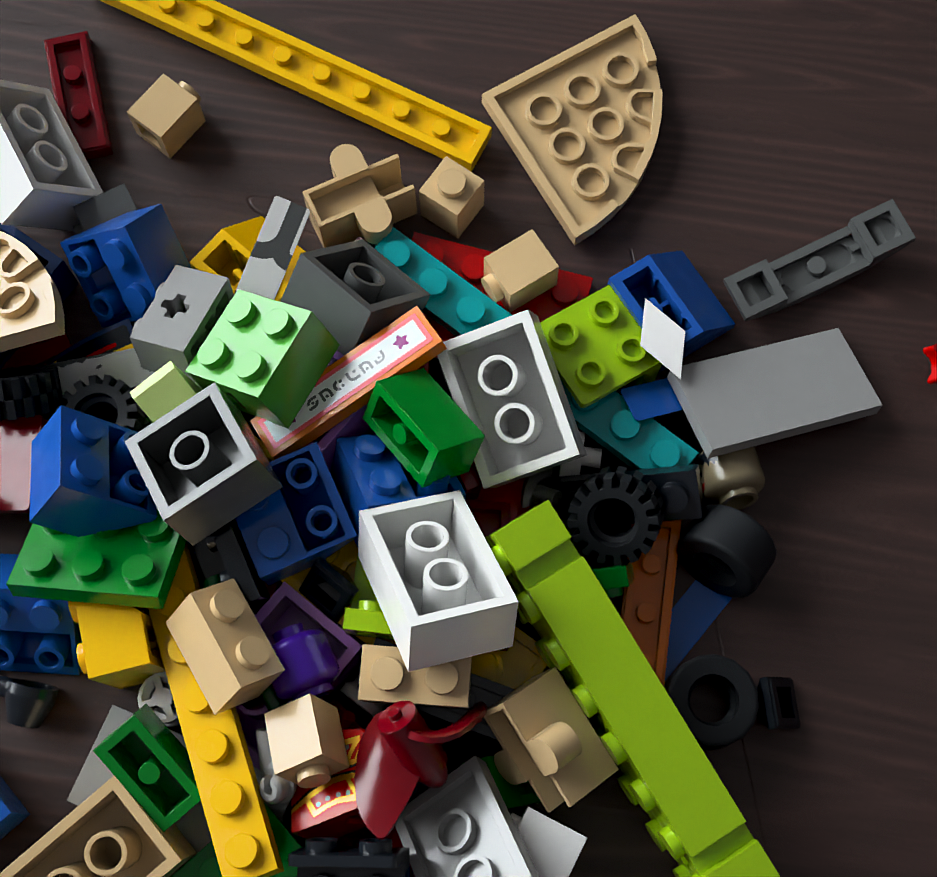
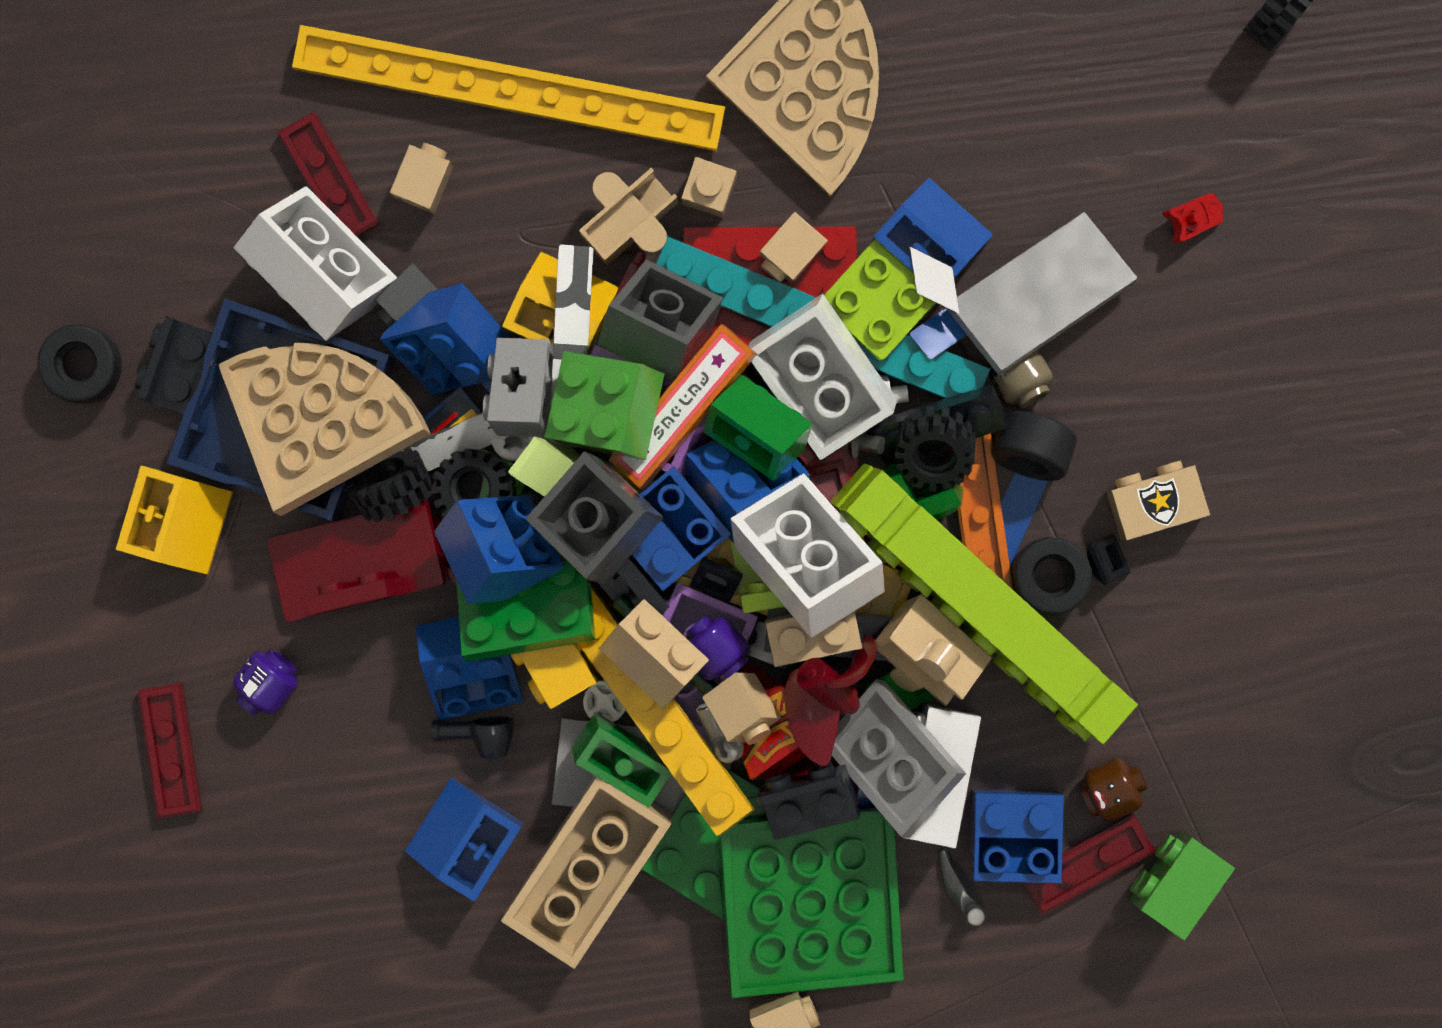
camera: 15 degrees left, 15 degrees up
dark grey slope [723,199,916,321] -> none
none -> tan brick [1106,460,1210,541]

